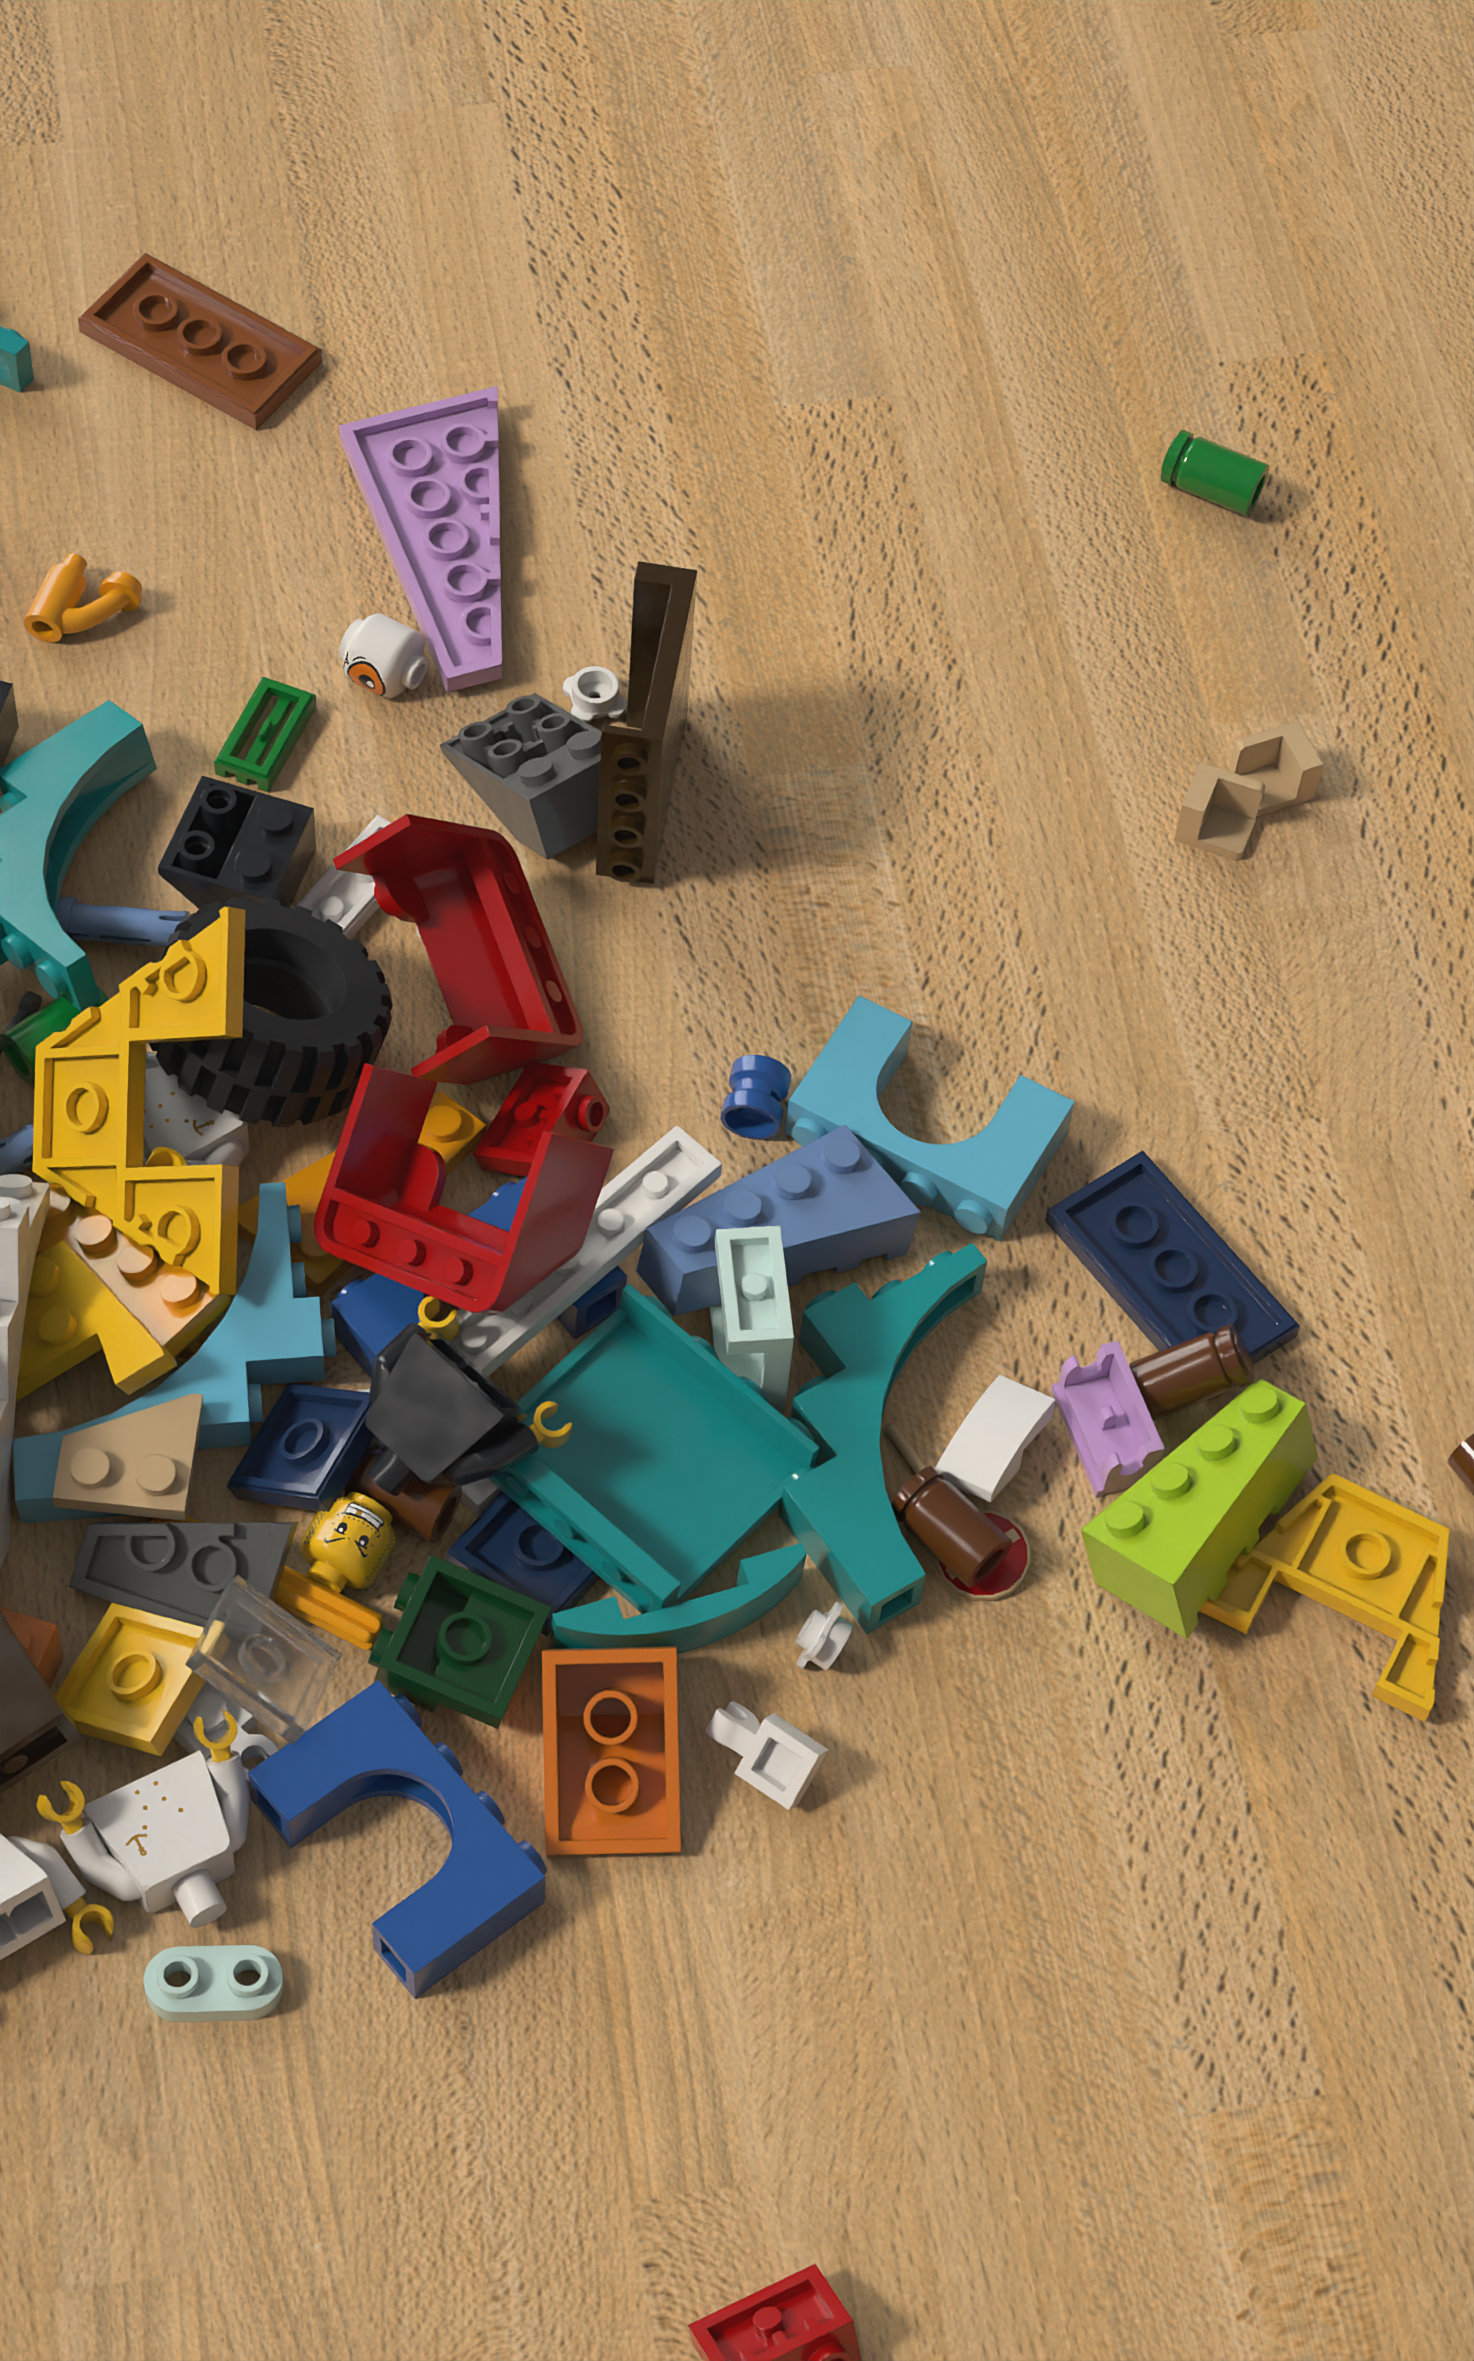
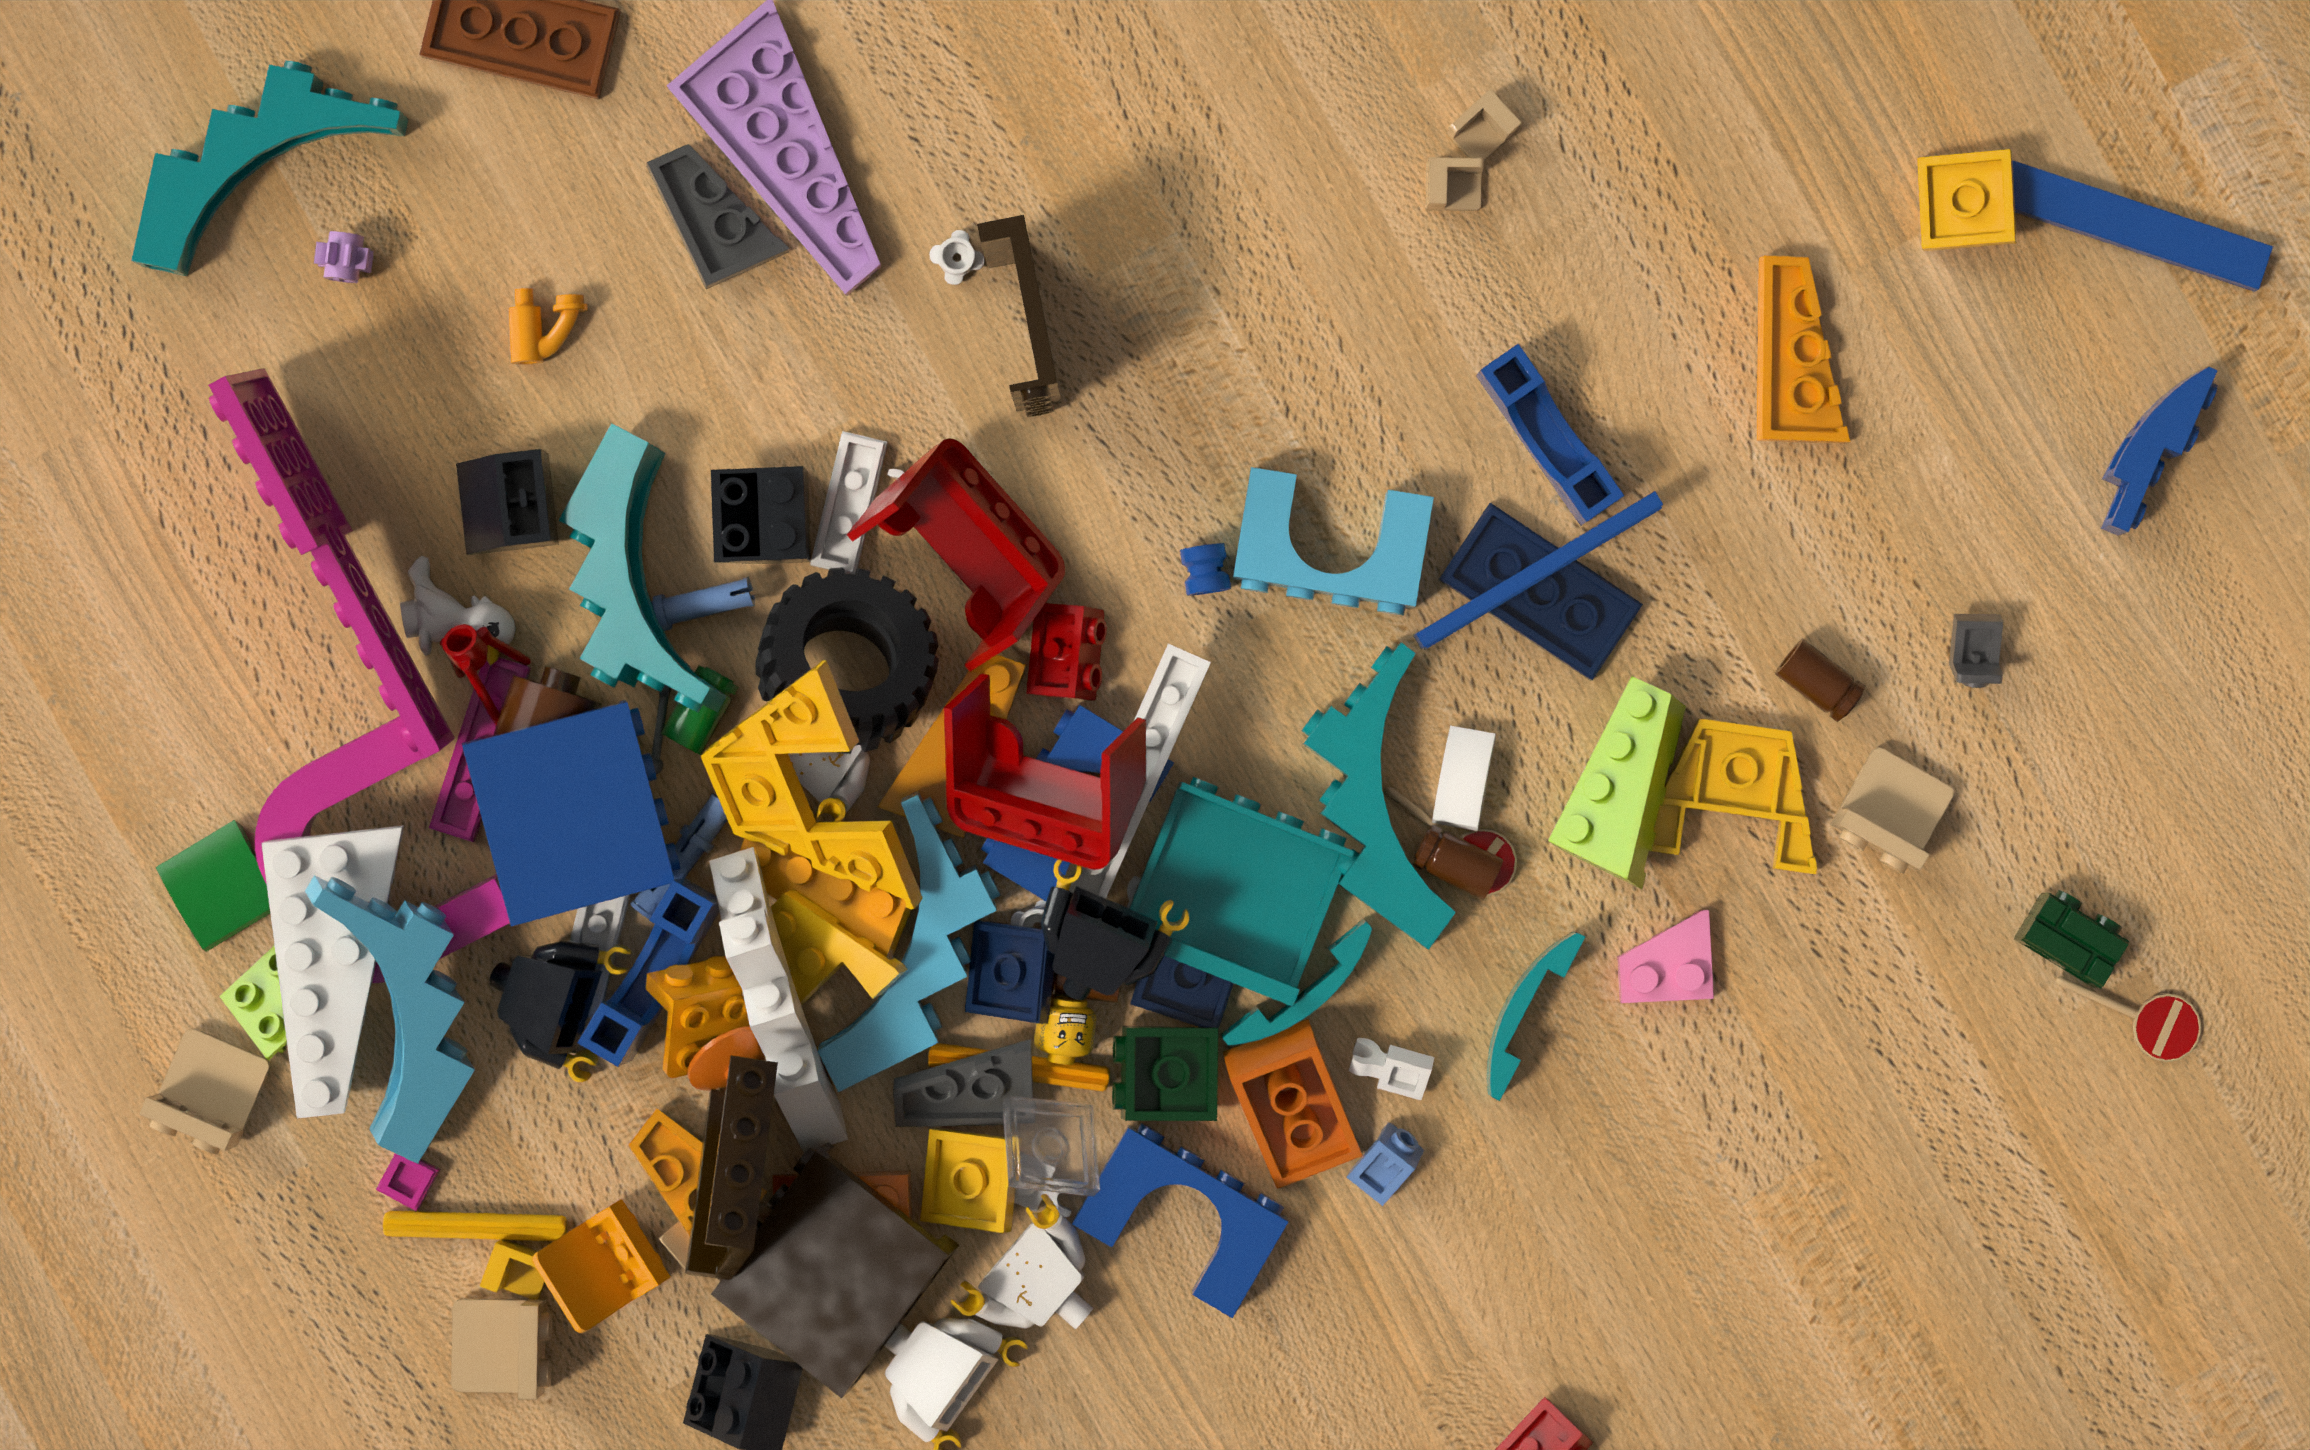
camera: 15 degrees left, 30 degrees up
tan wing [52,1393,204,1521] -> none
light aqua plate [143,1945,284,2022] -> none
green tile [214,677,316,793] -> none
white head [338,613,428,699] -> none
dark grey slope [440,693,602,860] -> none
medium blue wedge [636,1125,921,1316] -> none
light aqua panel [709,1226,794,1413] -> none
white plate [795,1602,853,1670] -> none
lavender hinge [1051,1340,1165,1498] -> none
reddish brown piece [1129,1324,1254,1421] -> none
none -> dark grey wing [646,144,790,289]
none -> medium blue bracket [1346,1122,1424,1206]
none -> blue tile [1413,491,1663,650]
none -> blue arch [1476,344,1624,526]
none -> teal slope [1486,932,1585,1101]
none -> bright pink wing [1617,910,1714,1003]

